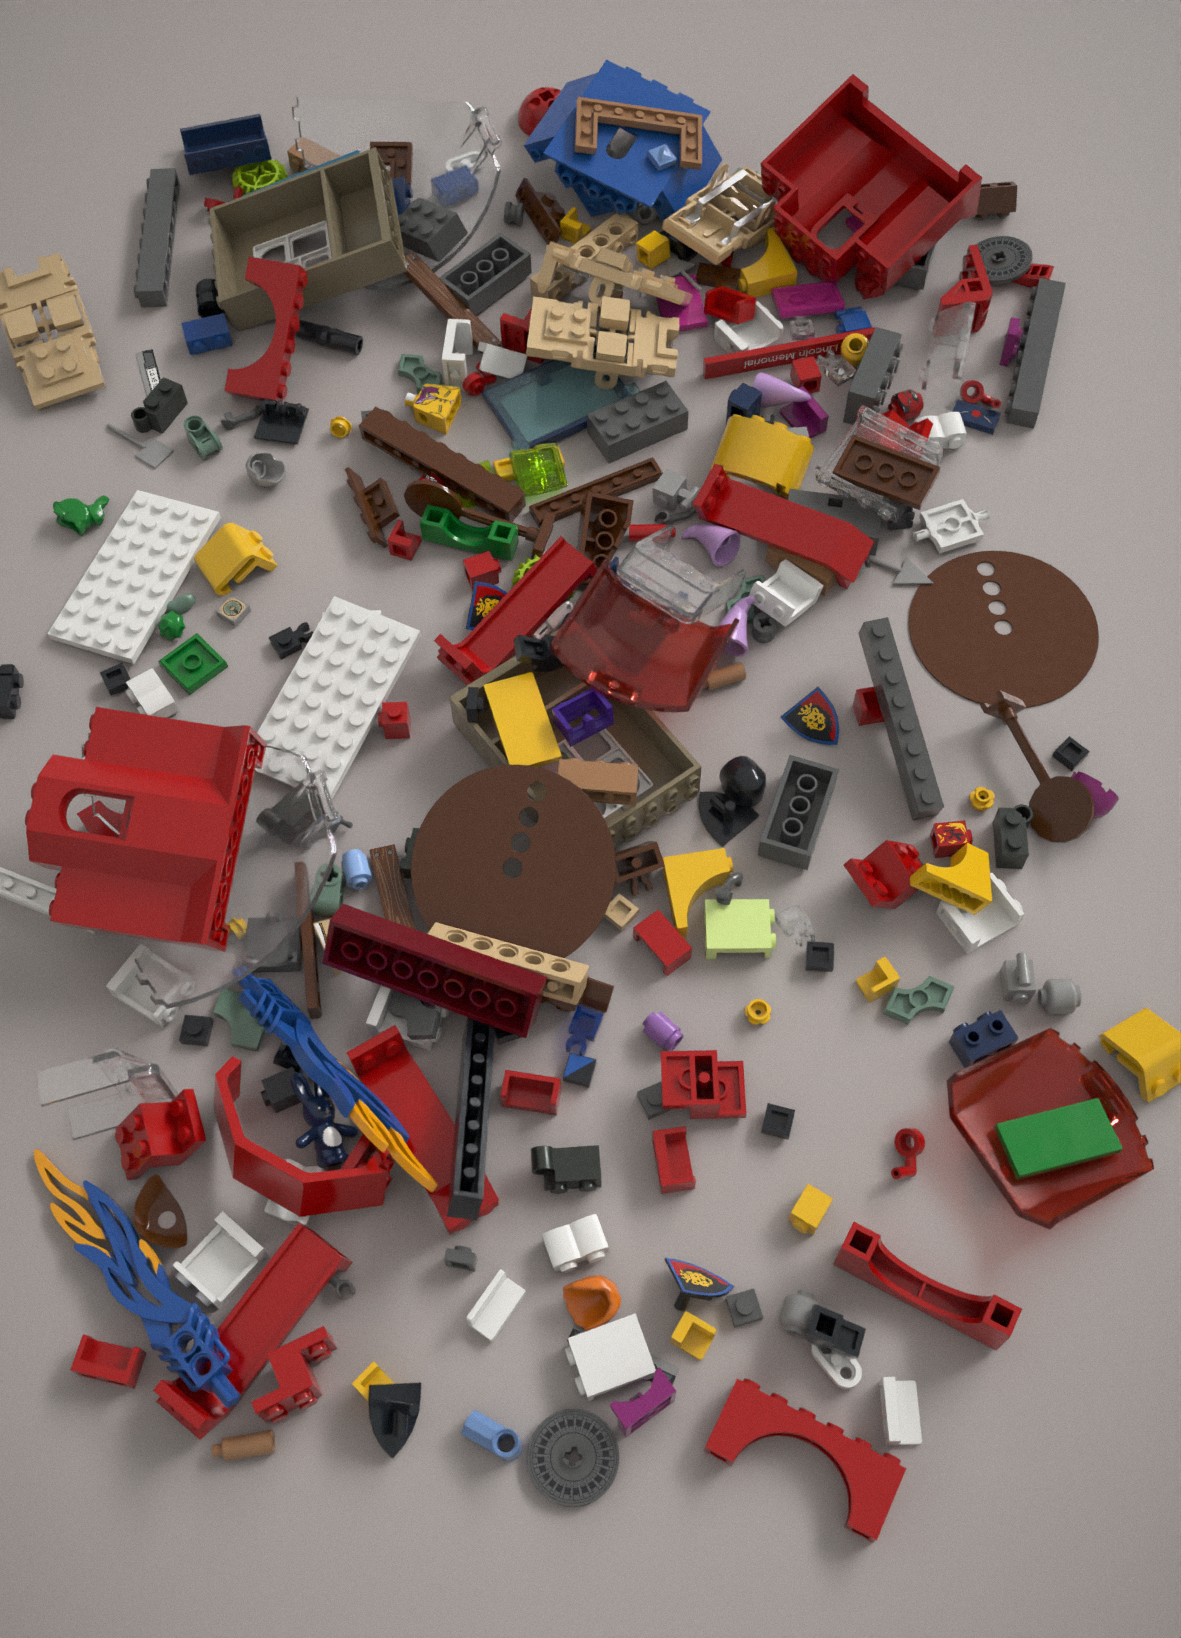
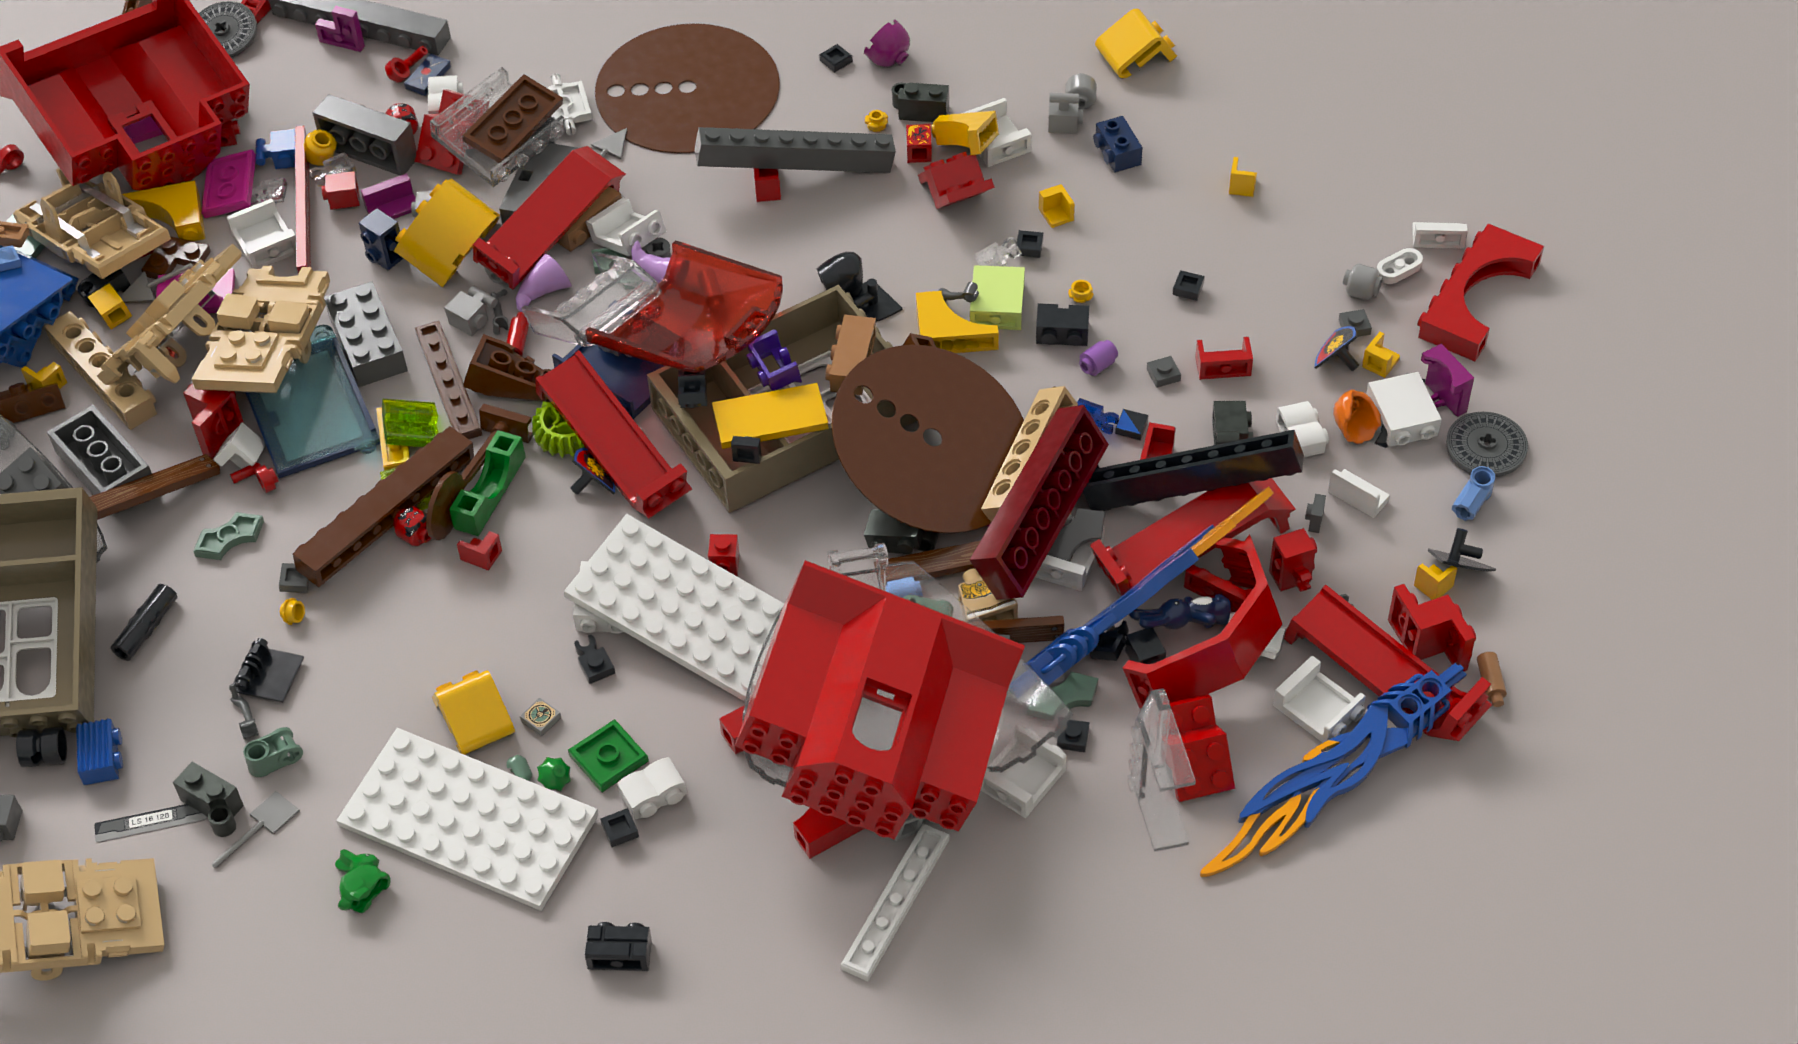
camera: 85 degrees left, 10 degrees down
red panel [70,1334,147,1389] -> none
reddish brown piece [133,1174,187,1248] -> none
red arch [224,257,308,404] -> none
light grey hair [246,452,286,487] -> none
reddish brown bracket [345,467,400,548] -> none
yellow torso [405,384,462,434] -> none
white panel [442,319,473,392] -> none
red brick [463,551,501,591] -> none
red panel [633,910,692,976] -> none
red bracket [660,1050,747,1119] -> none
red panel [704,286,756,325] -> none
lavender hat [753,372,811,408] -> none
dark grey brick [758,755,839,870] -> none
shield [781,686,840,745] -> none
yellow brick [788,1184,833,1235] -> none
black brick [804,1304,866,1359] -> none
red arch [833,1221,1022,1350] -> none
sand green tile [883,976,955,1025] -> none
red plate [891,1128,925,1179] -> none
clear windscreen [918,302,976,412] -> none
red bracket [933,244,993,337] -> none
clear red windscreen [947,1028,1154,1230] -> none
reddish brown piece [980,691,1094,843] -> none
green tile [994,1098,1123,1180] -> none
none -> black brick [1036,303,1089,346]
none -> yellow panel [1229,157,1257,197]
none -> red brick [1269,528,1317,592]

